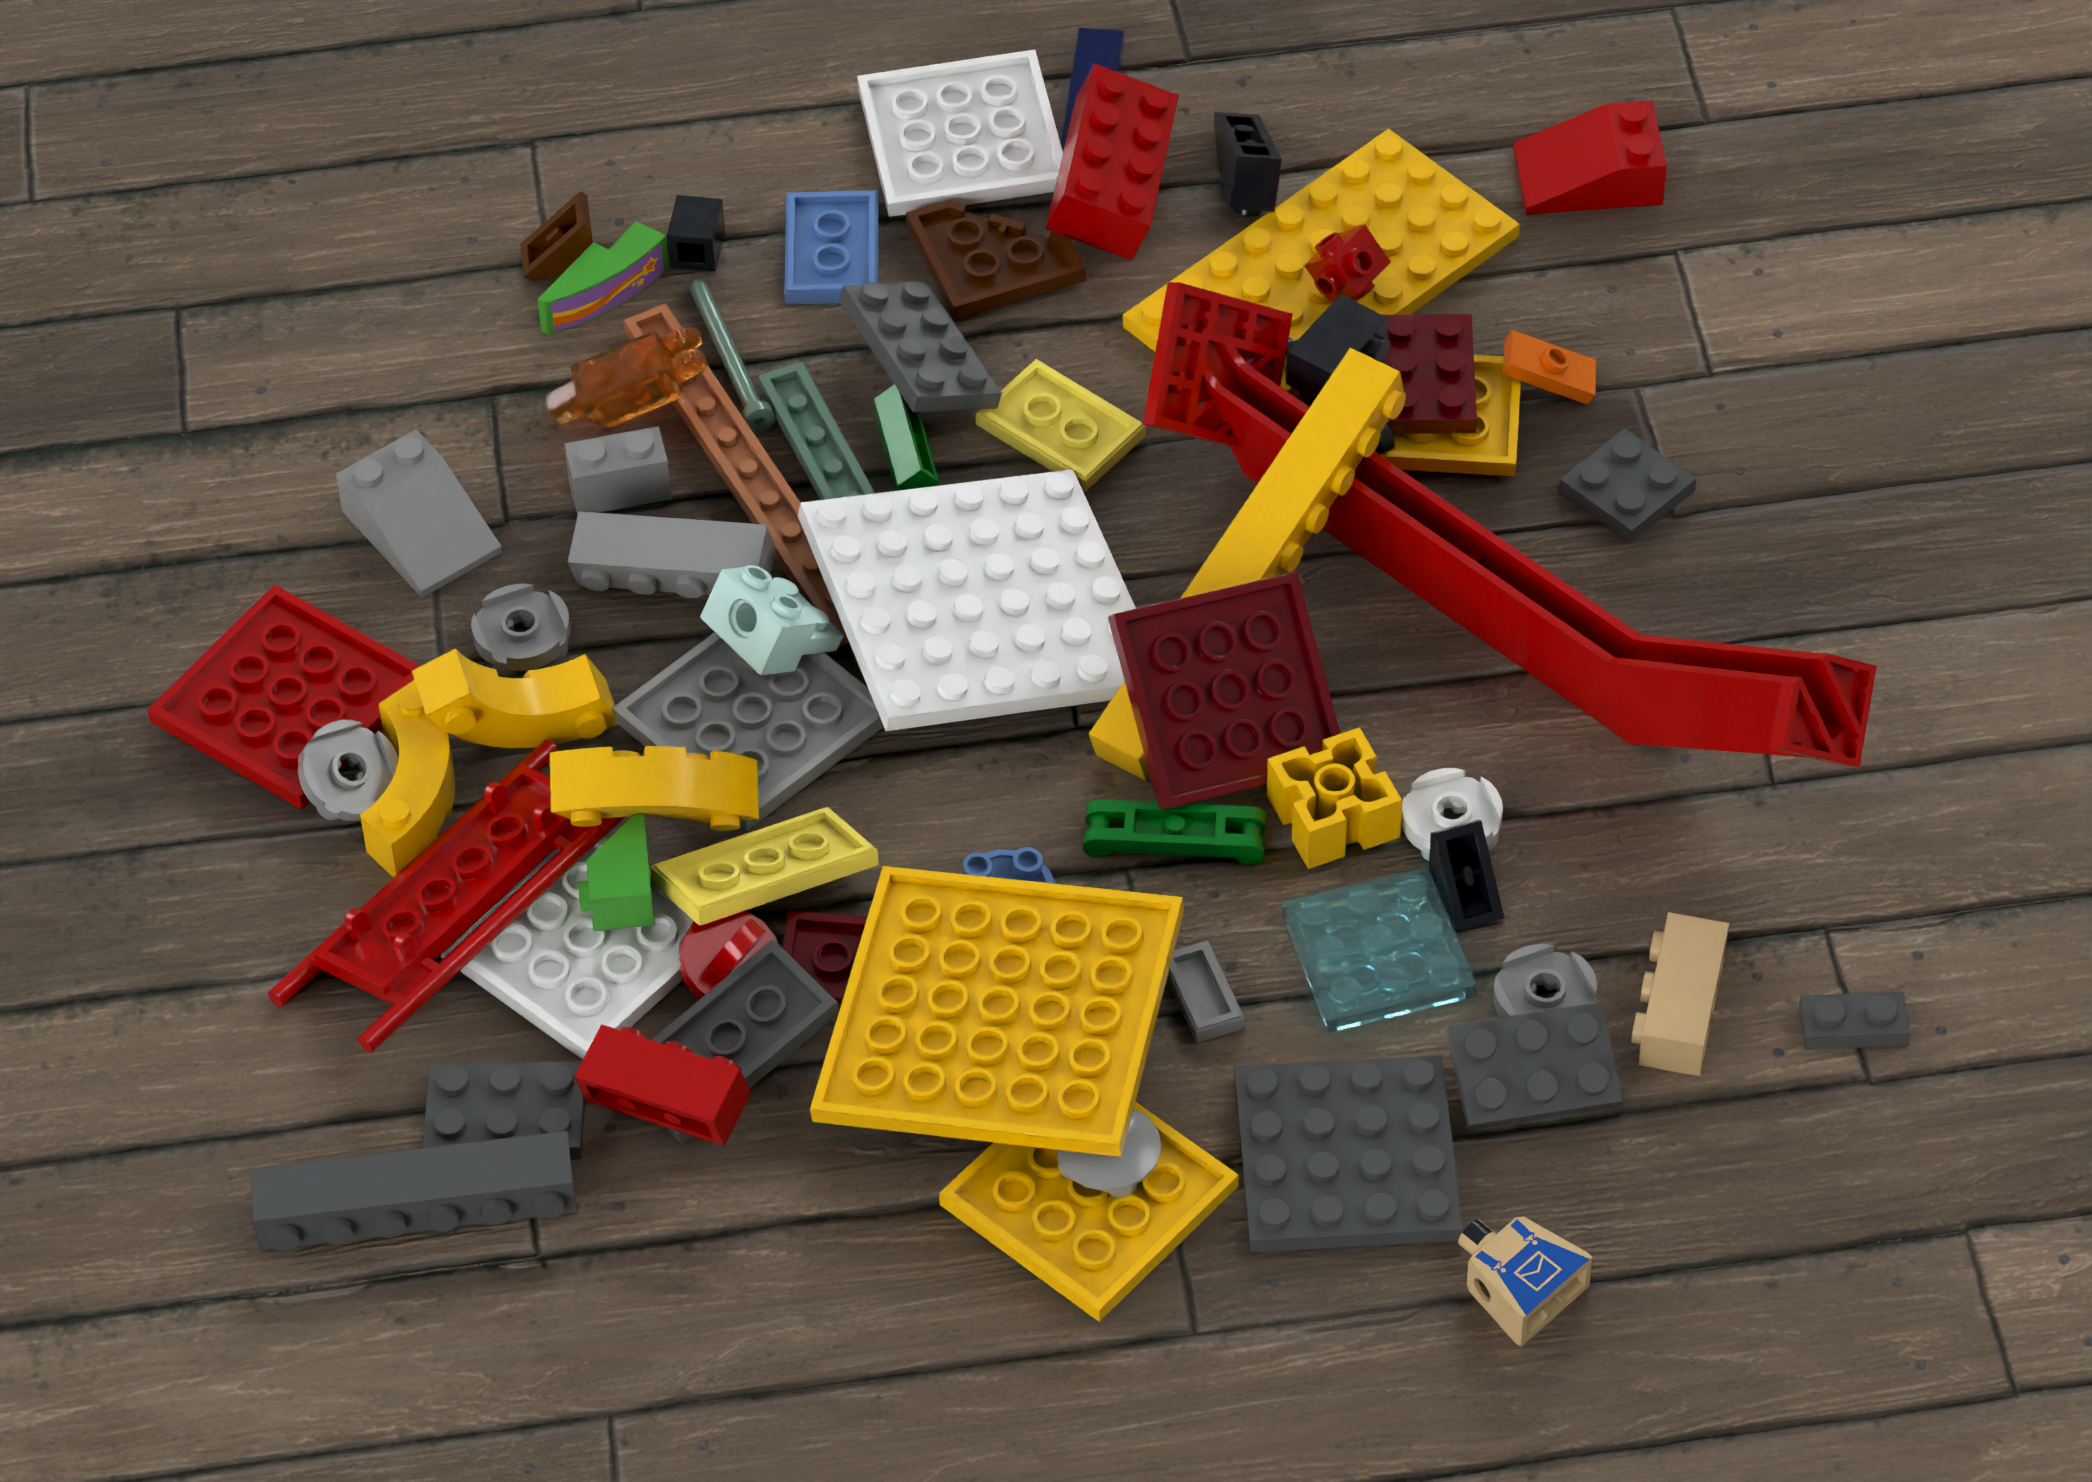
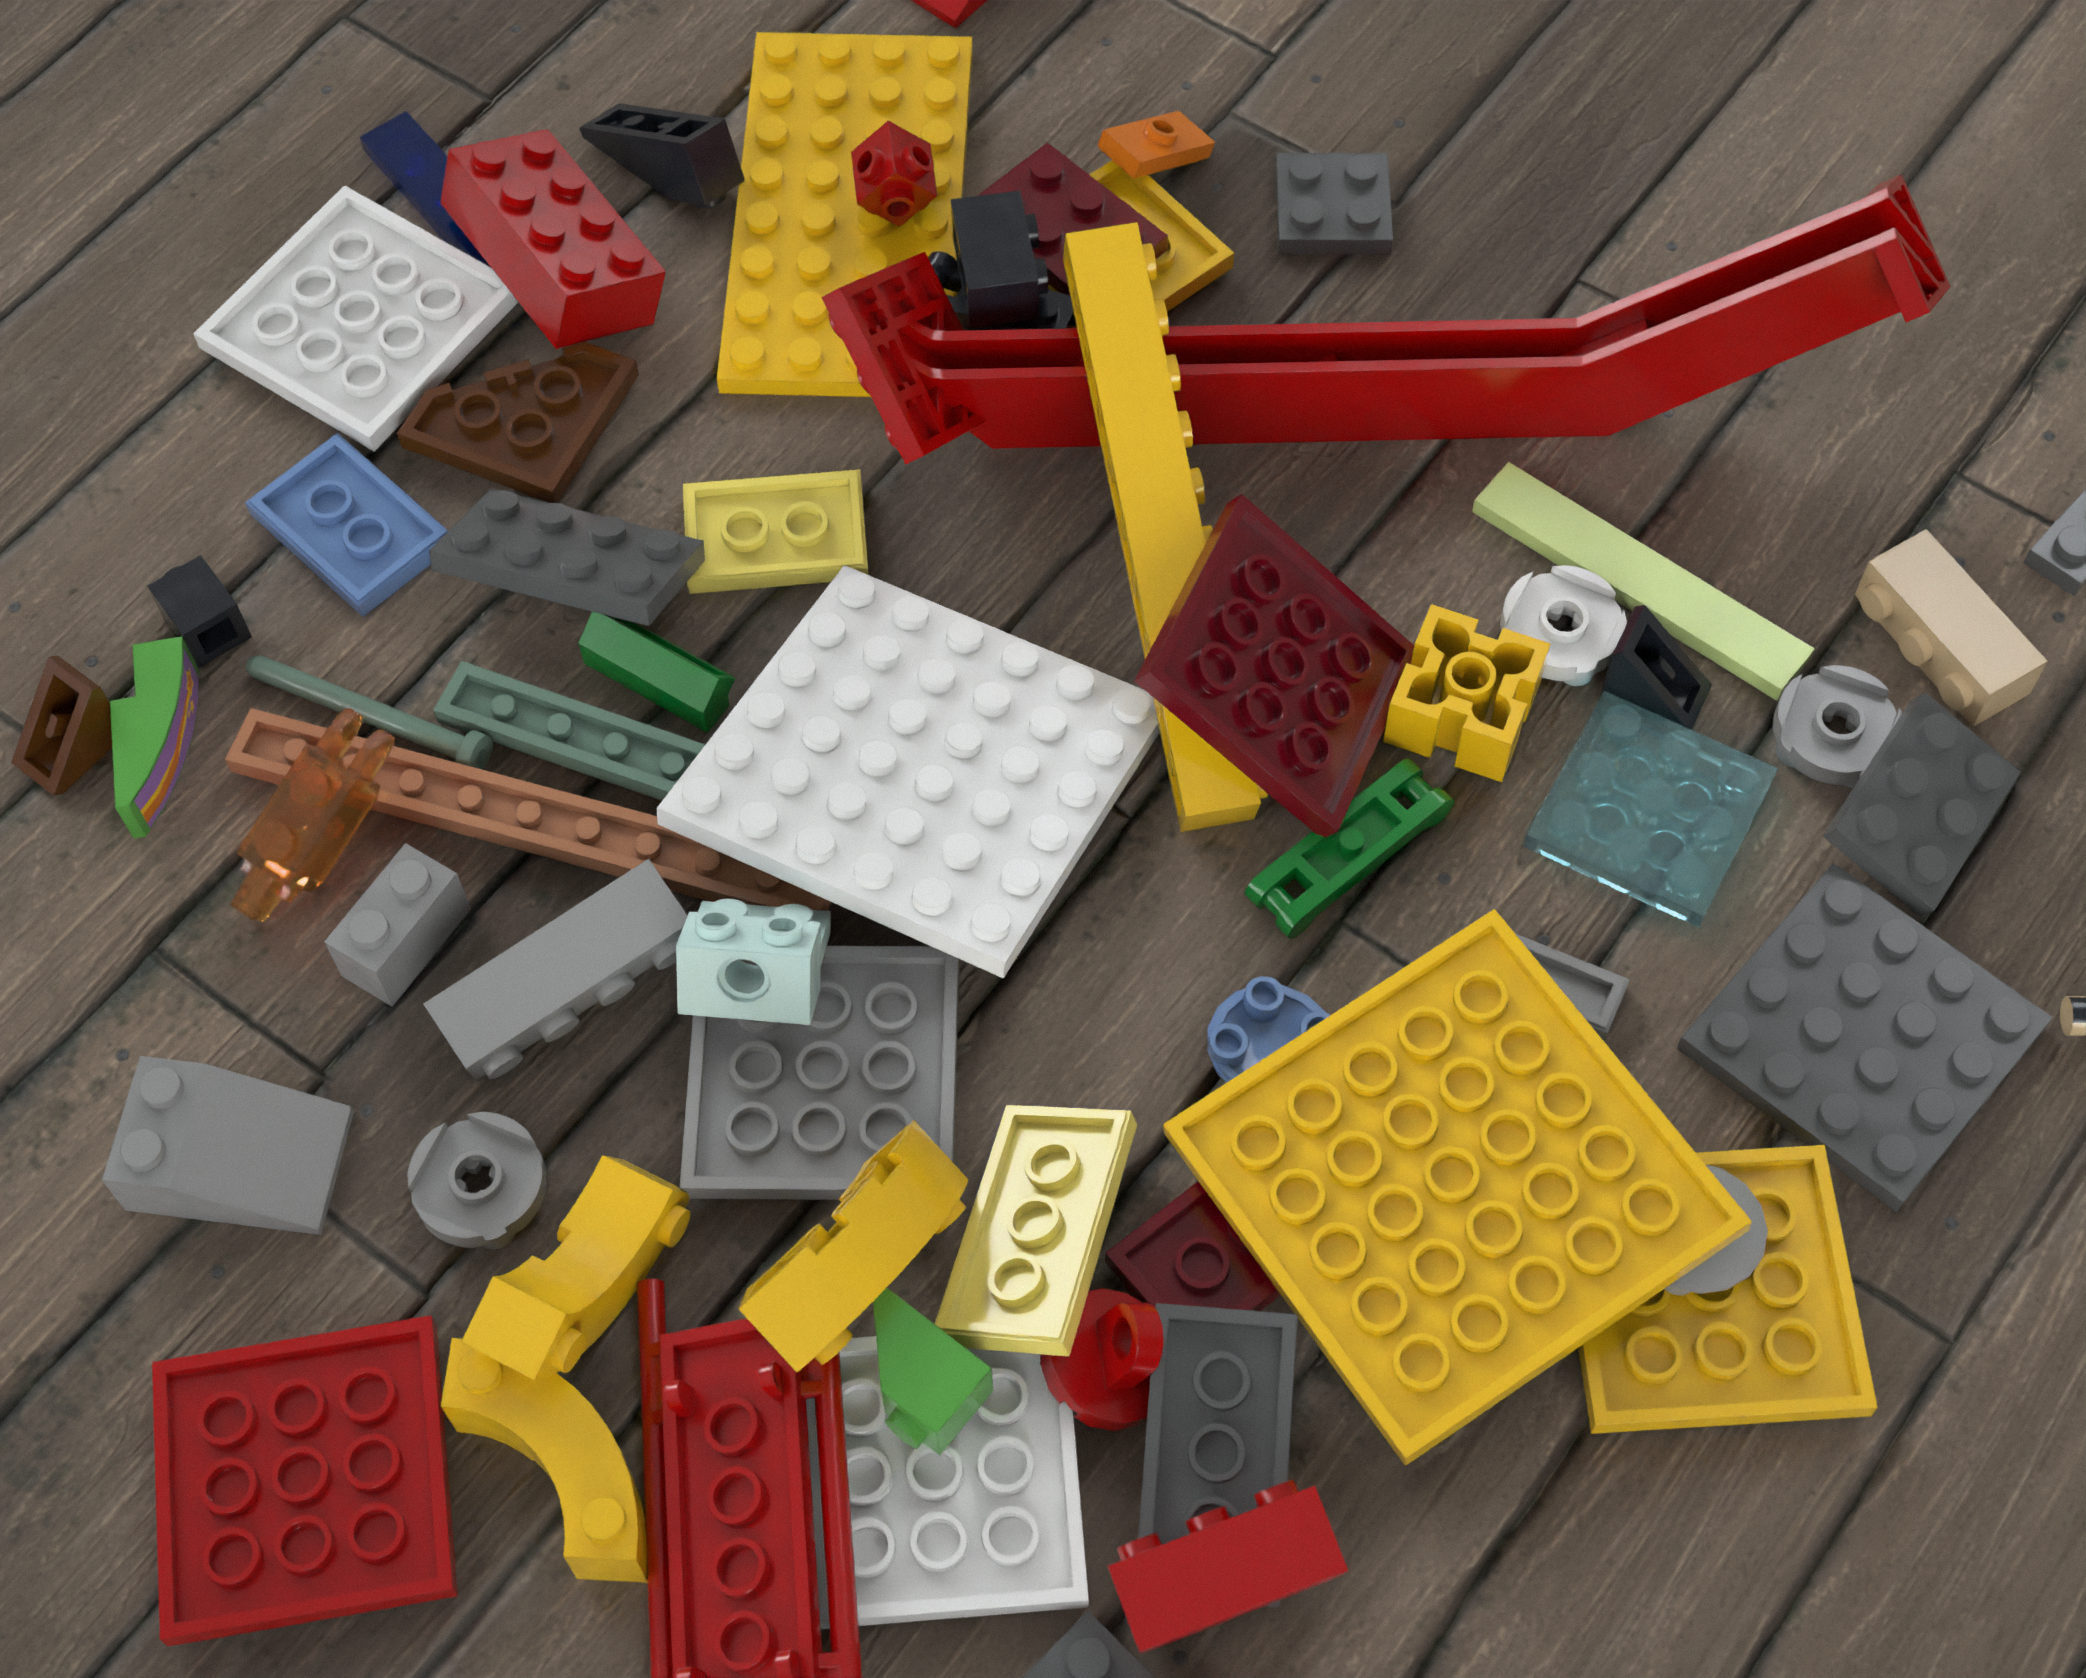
camera: 45 degrees left, 10 degrees up
light grey plate [298,720,399,821] -> none
none -> yellowish green tile [1472,462,1815,701]

